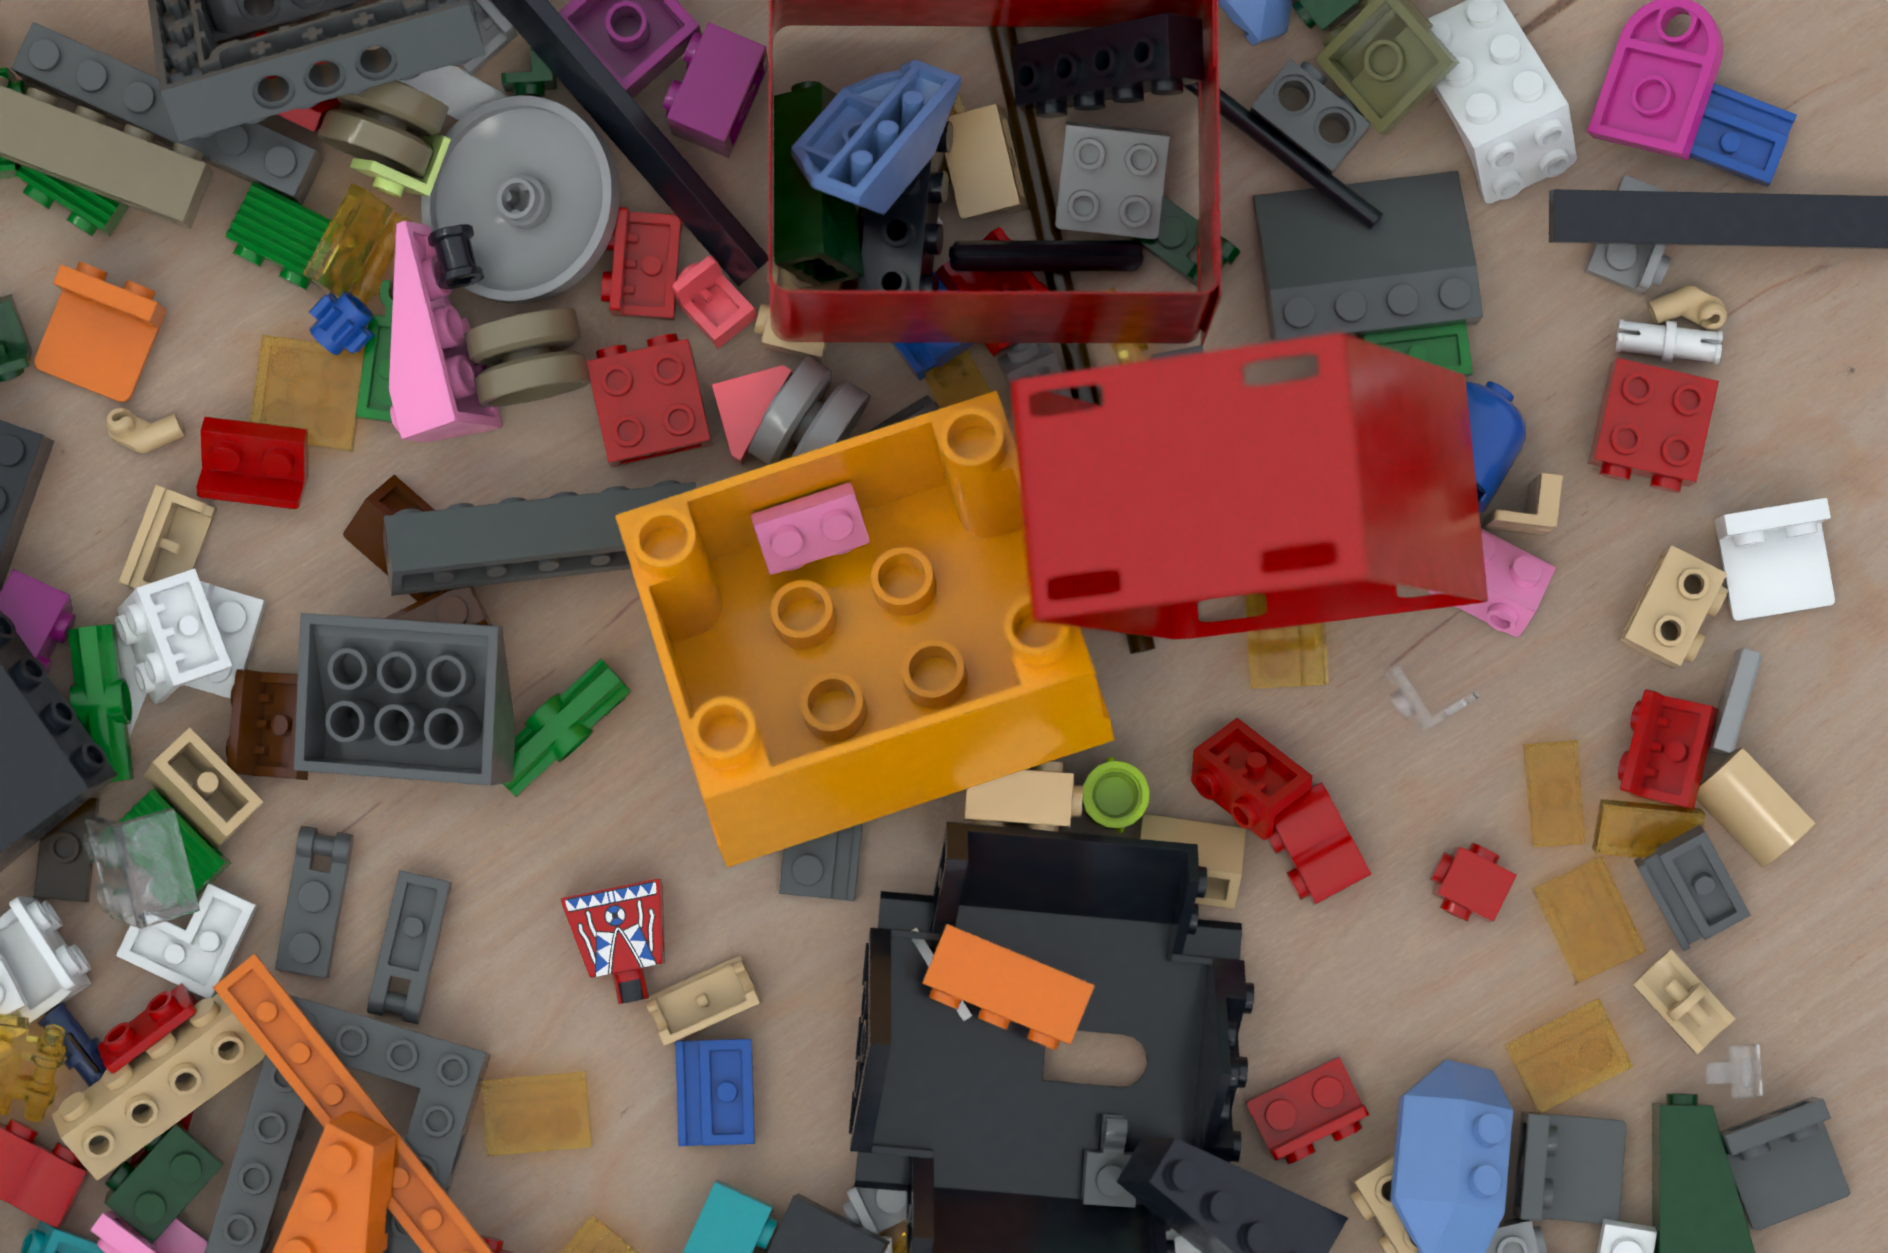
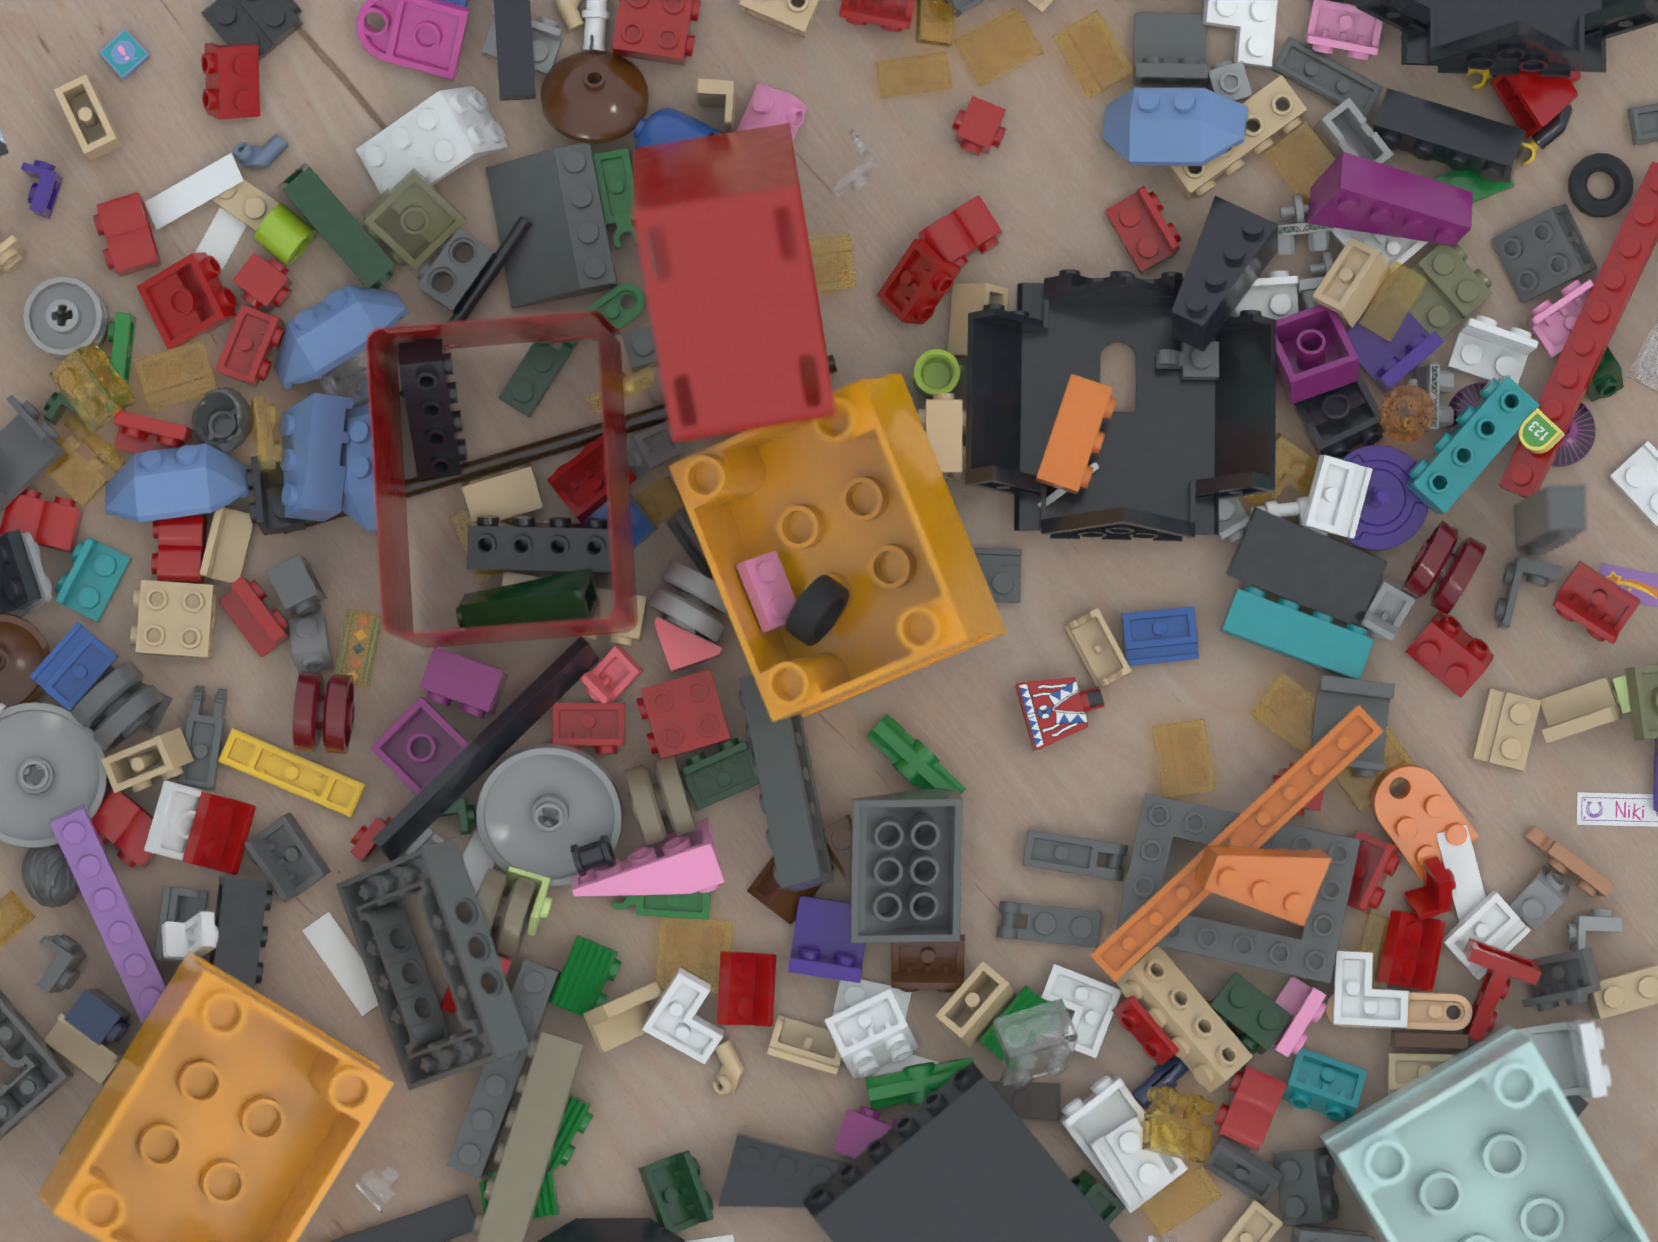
camera: 90 degrees left, 0 degrees up
orange bracket [34,262,167,403] -> none
clear yellow plate [303,183,412,306] -> none
blue gear [309,291,374,356] -> none
medium blue wedge [791,60,961,215] -> none
black axle [948,240,1144,272] -> none
light grey bracket [1055,121,1170,239] -> none
none -> reddish brown dish [541,50,649,144]
none -> tan panel [583,981,662,1053]
none -> green plate [584,283,645,341]
none -> white plate [642,967,724,1064]
none -> dark green bracket [680,738,760,811]
none -> black tyre [785,574,850,646]
none -> dark purple bracket [788,895,866,983]

